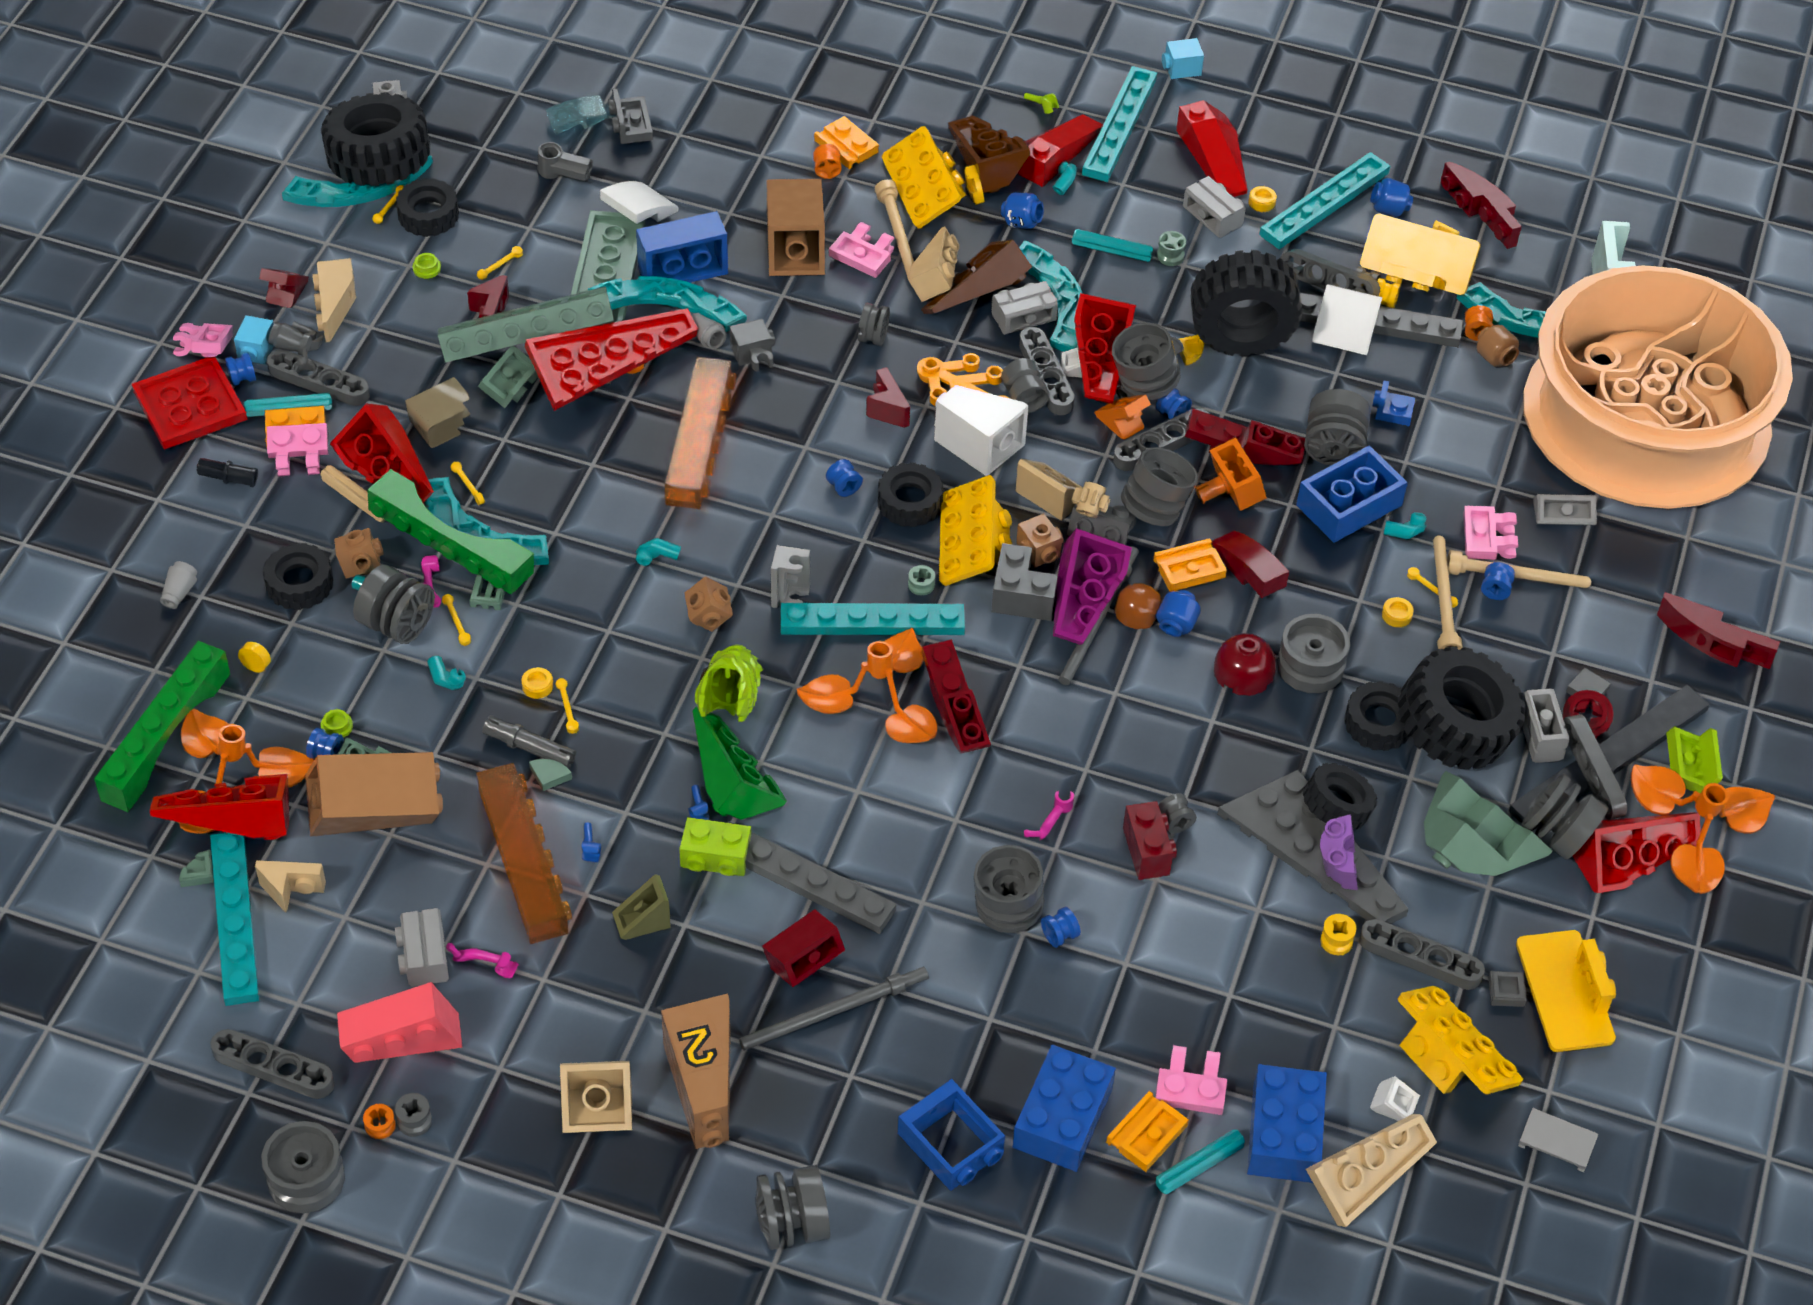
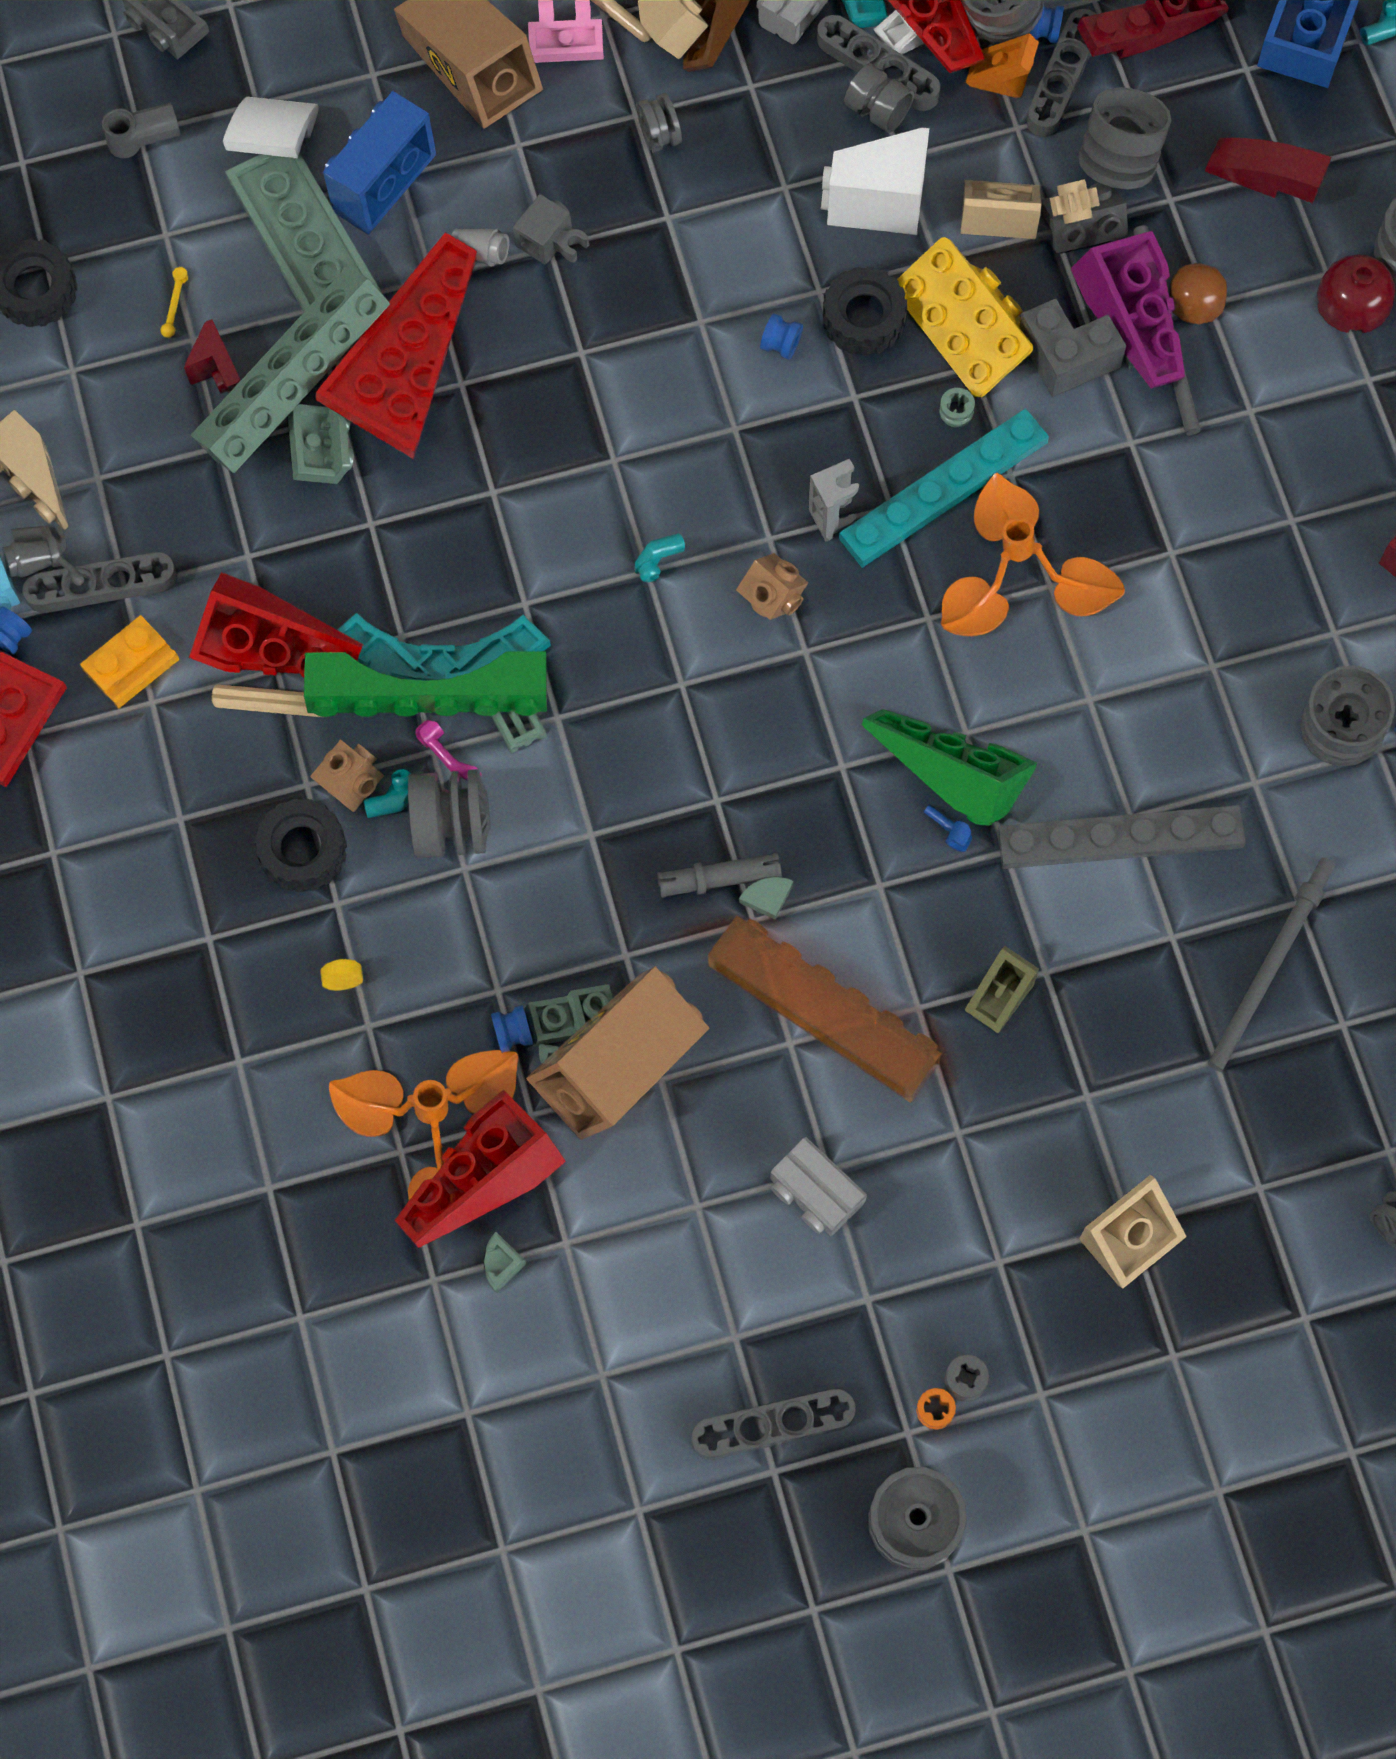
camera: 30 degrees left, 20 degrees up
green arch [94,641,230,812] -> none
light grey cone [160,561,197,609] -> none
black axle [196,458,258,487] -> none
teal plate [210,833,260,1006] -> none
teal axle [244,393,332,417] -> none
tan slope [255,860,326,912] -> none
bright pink plate [267,423,328,477] -> none
lime plate [321,709,353,738] -> none
coral wedge [337,982,463,1063] -> none
dark tan piece [405,377,470,448] -> none
lime plate [412,253,441,279] -> none
teal arm [427,656,466,690] -> none
yellow hinge [442,594,471,646] -> none
dark pink piece [446,943,519,978] -> none
yellow hinge [450,462,485,506] -> none
yellow tile [521,667,553,699] -> none
clear light blue slope [546,95,609,135] -> none
yellow hinge [555,678,579,734] -> none
blue hand [582,822,601,863] -> none
teal tile [588,276,747,332] -> none
medium nougat slope [661,993,731,1149] -> none
clear orange brick [665,357,736,509] -> none
lime bracket [680,817,751,876] -> none
lime head [695,644,763,722] -> none
dark red brick [762,909,845,987] -> none
dark red slope [866,367,910,428] -> none
light orange plant [917,353,1010,406] -> none
dark red slope [921,639,991,754] -> none
medium nougat brick [1016,513,1064,568] -> none
dark pink piece [1024,791,1074,840] -> none
light orange plate [1153,538,1227,592] -> none
blue head [1156,590,1201,637] -> none
orange brick [1195,438,1267,511] -> none

